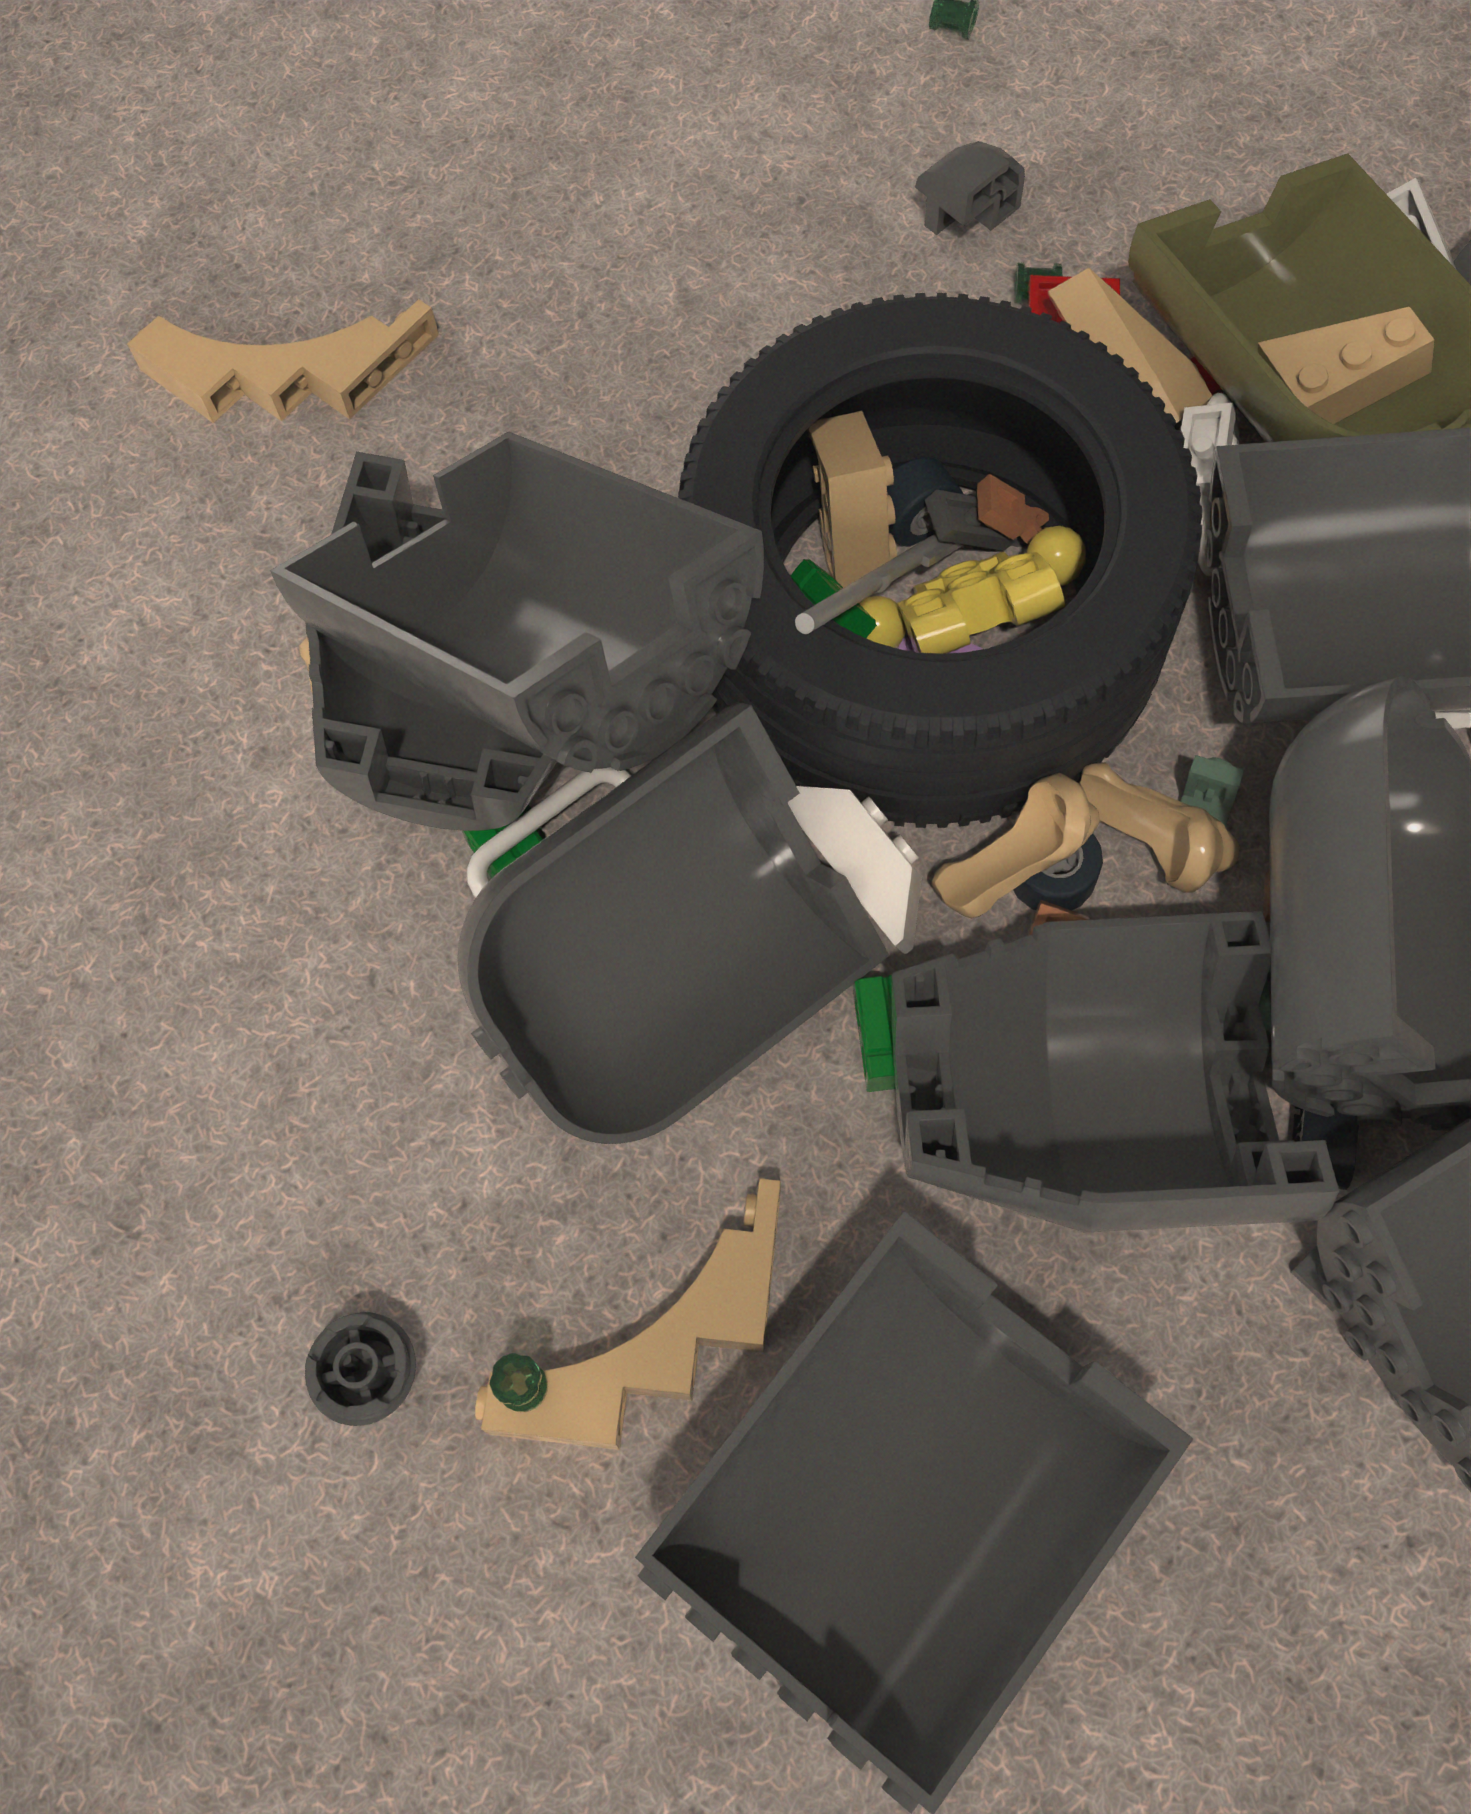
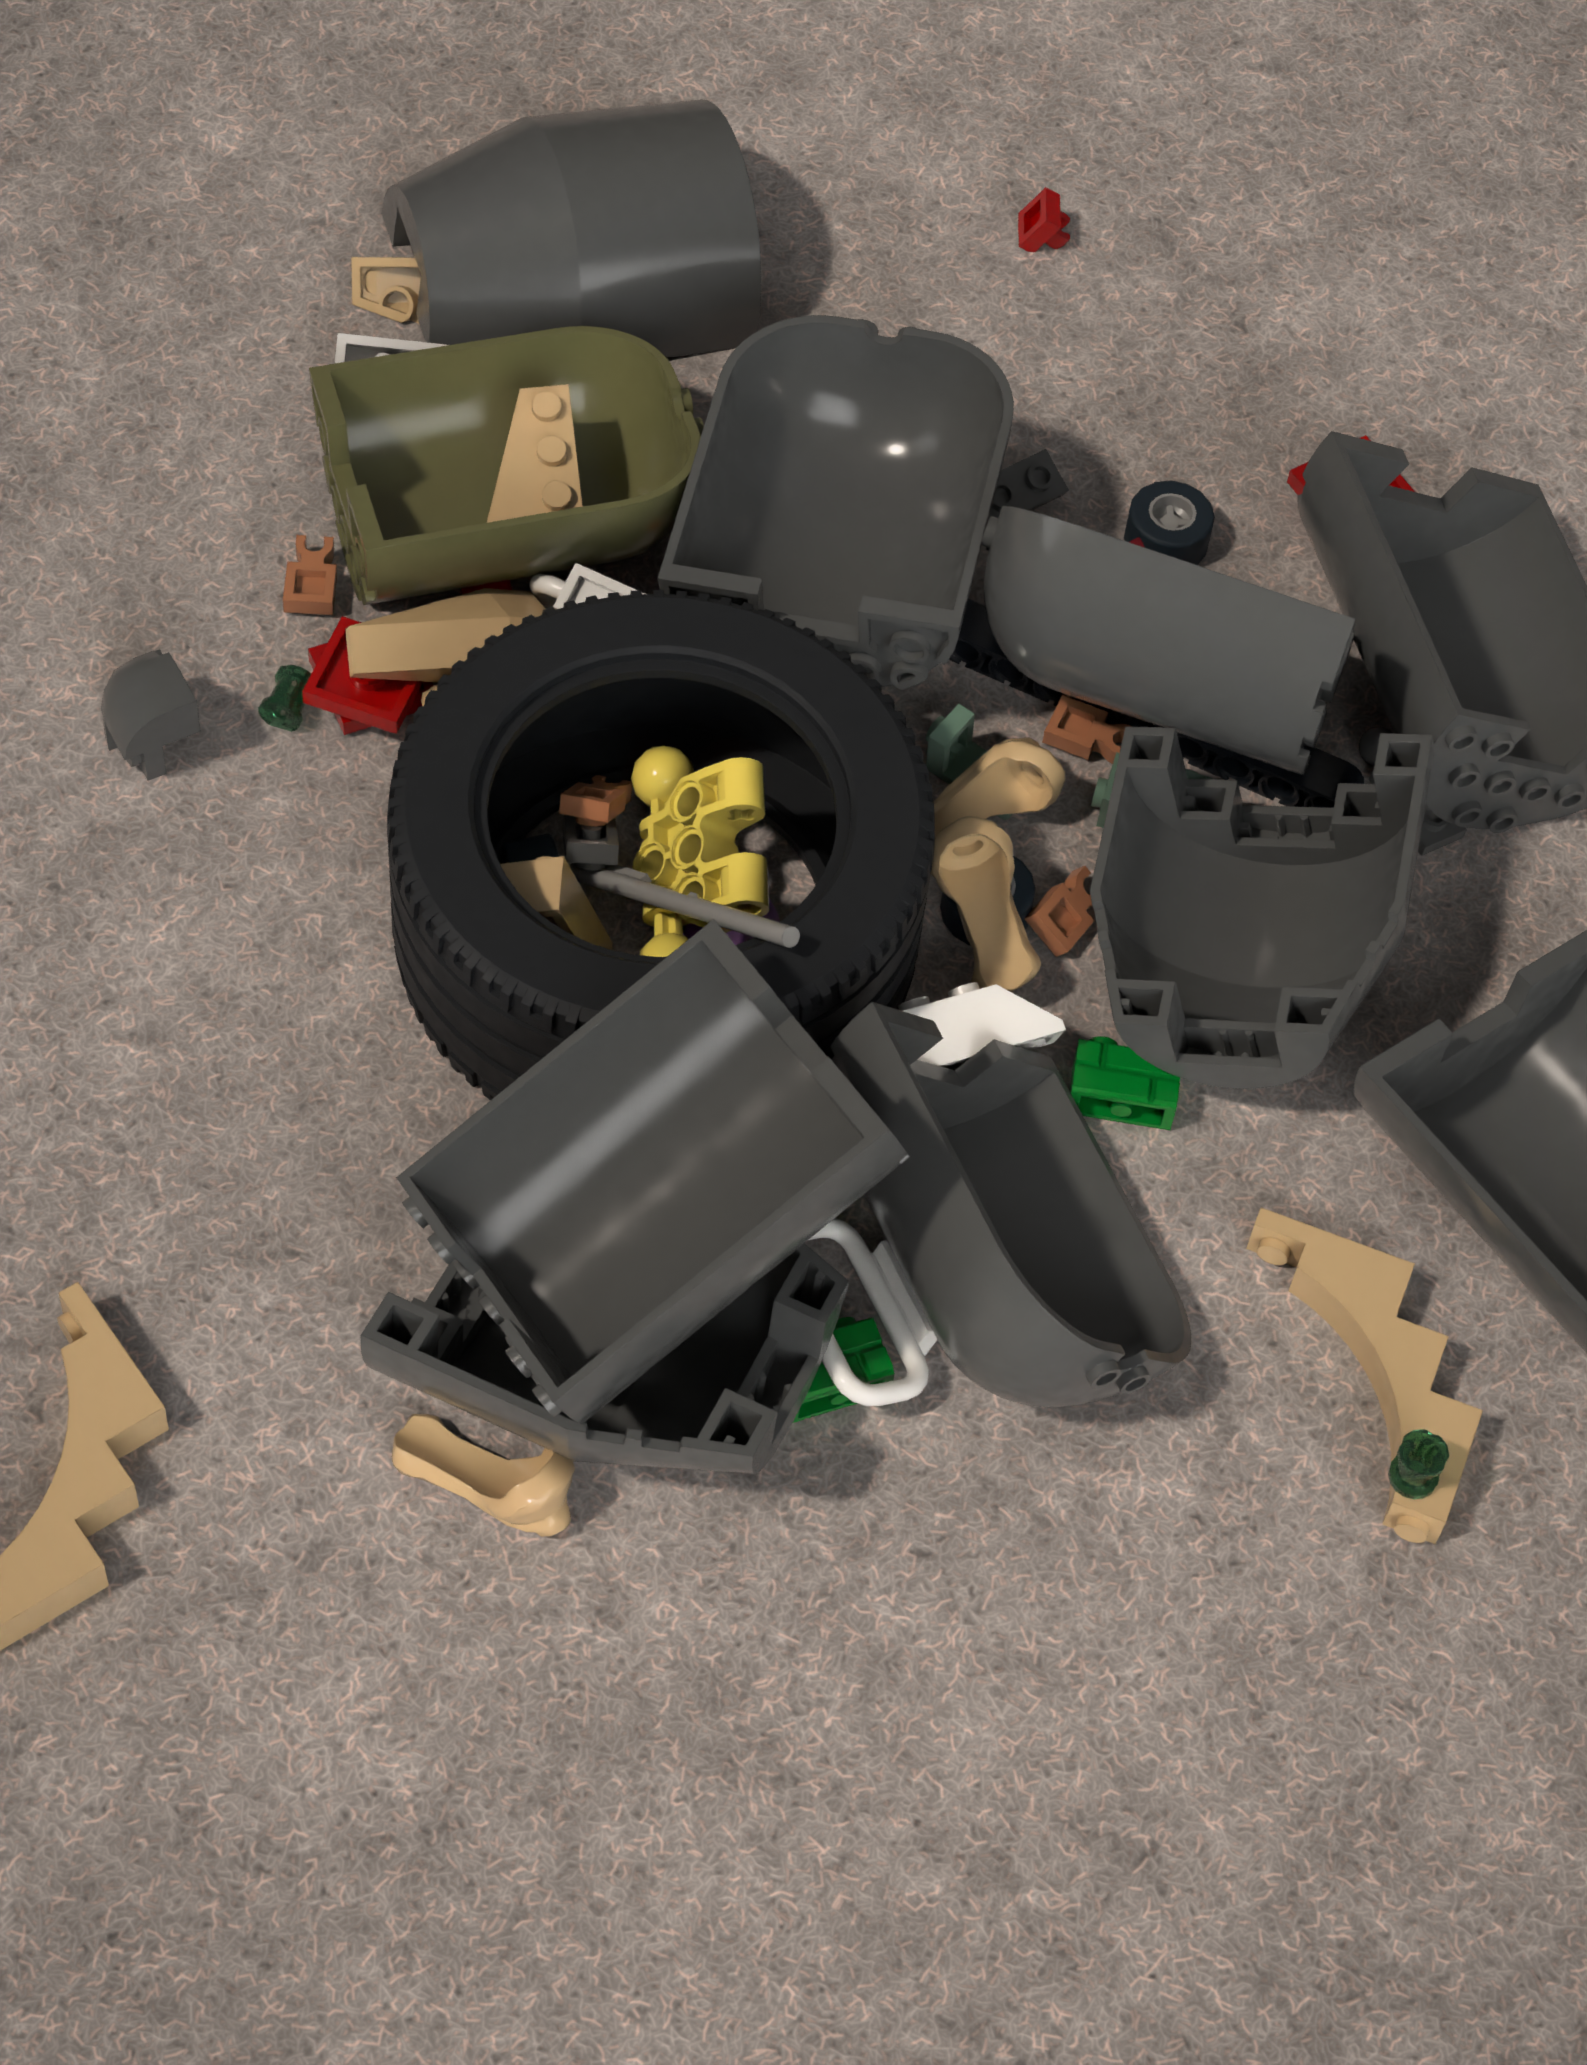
camera: 85 degrees left, 10 degrees down
dark grey cone [305,1312,416,1426] -> none

